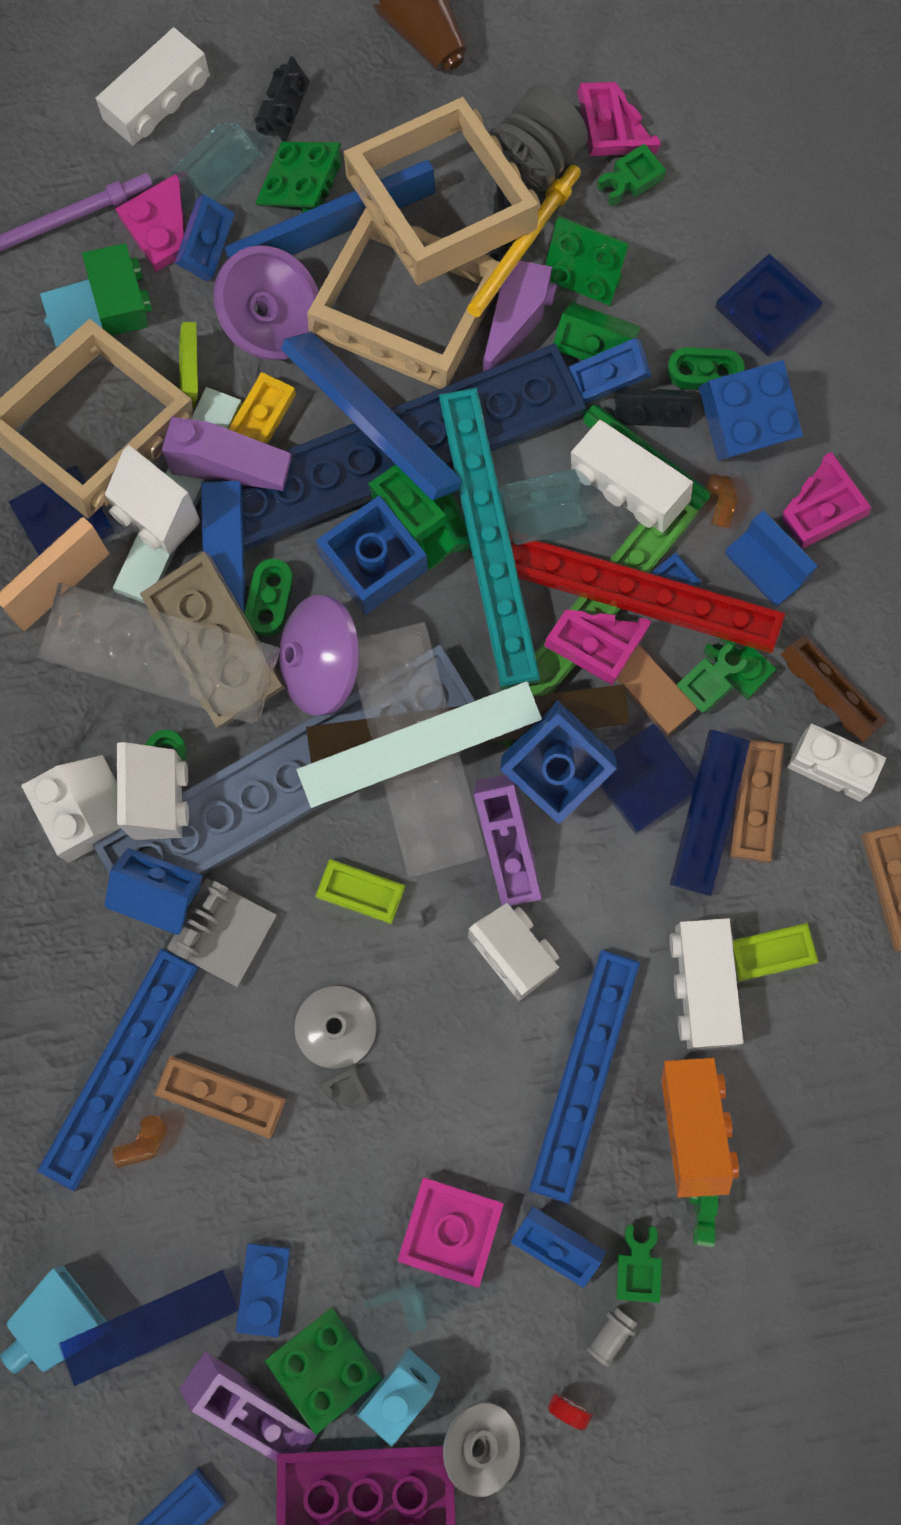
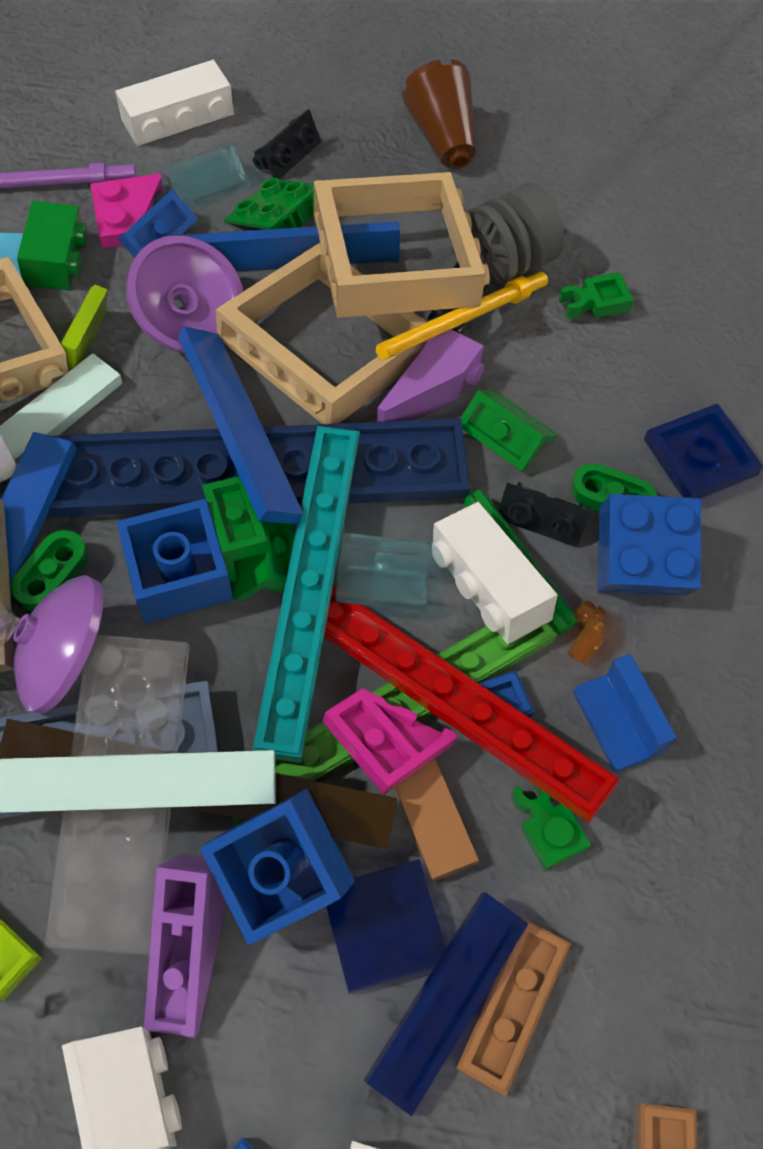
camera: 15 degrees right, 15 degrees down
medium lavender slope [162,417,292,491] -> none
yellow plate [229,372,296,444] -> none
green hinge [545,216,629,306] -> none
blue plate [567,338,652,404] -> none
dark pink wing [577,82,661,156] -> none
green plate [677,643,750,714] -> none
reddish brown plate [780,635,887,742] -> none
dark pink wing [782,452,871,549] -> none
white brick [787,723,886,802] -> none

